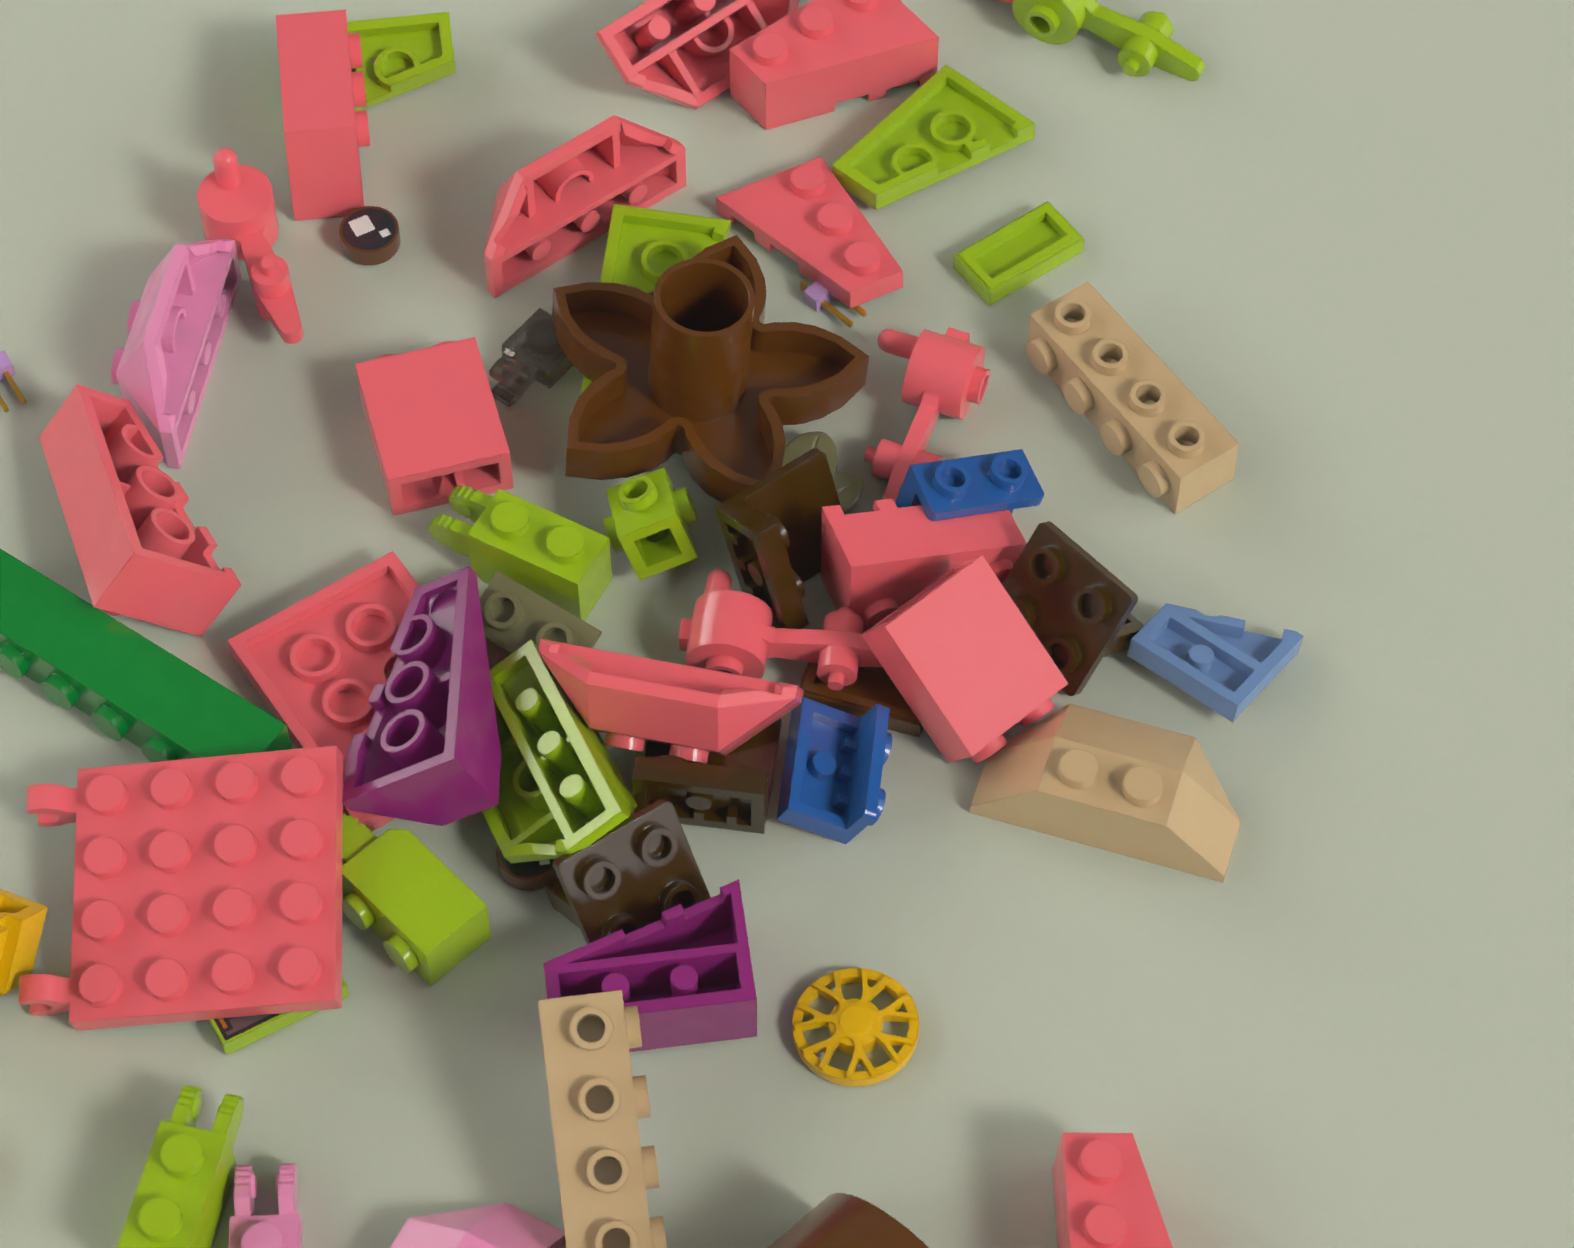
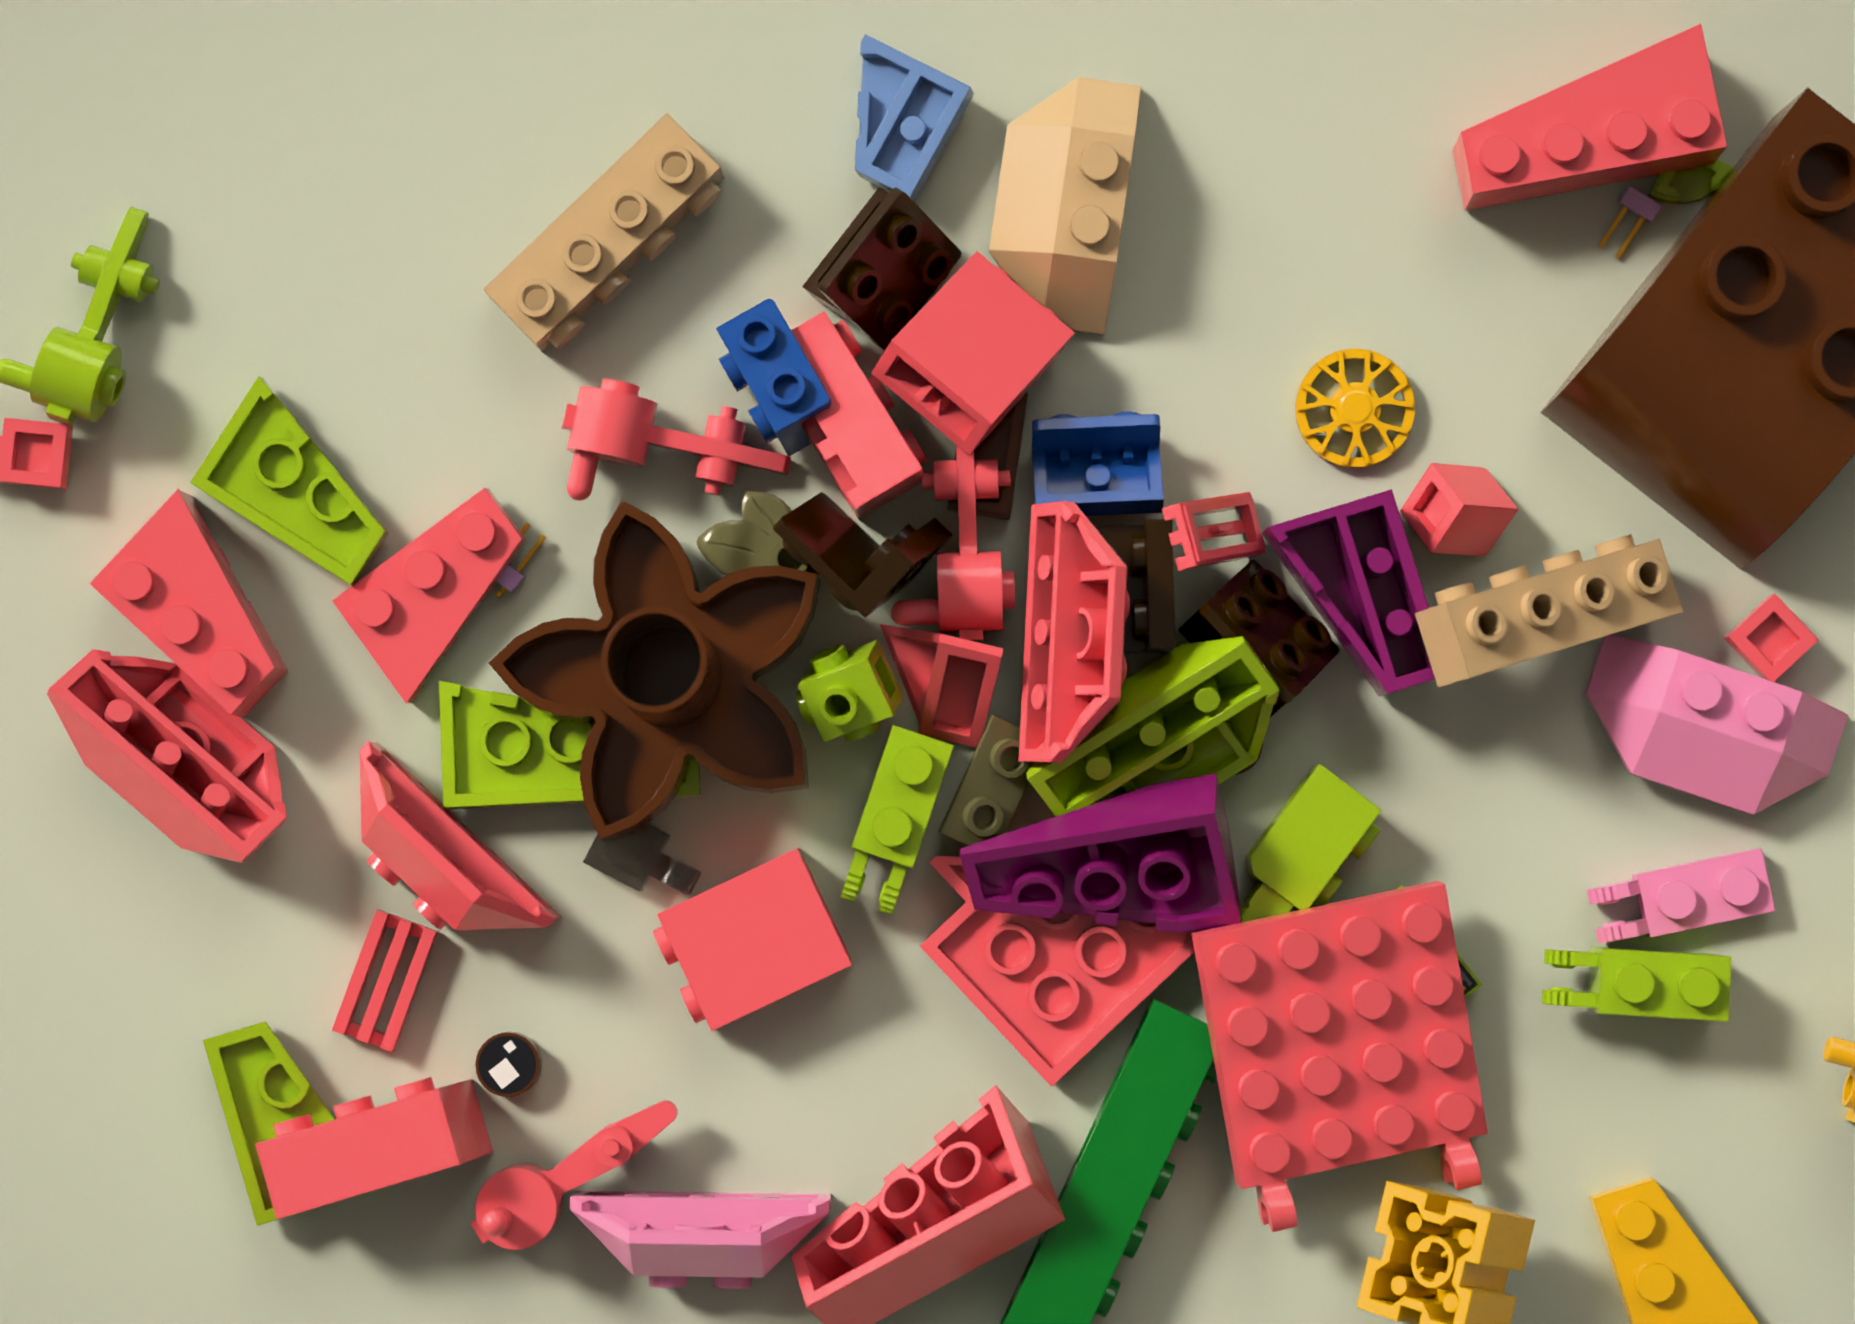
camera: 95 degrees left, 30 degrees up
lime tile [953,201,1084,306] -> none
none -> coral tile [332,909,439,1052]
none -> coral slope [879,624,1004,748]
none -> coral tile [1162,492,1266,571]
none -> coral panel [1400,463,1518,557]

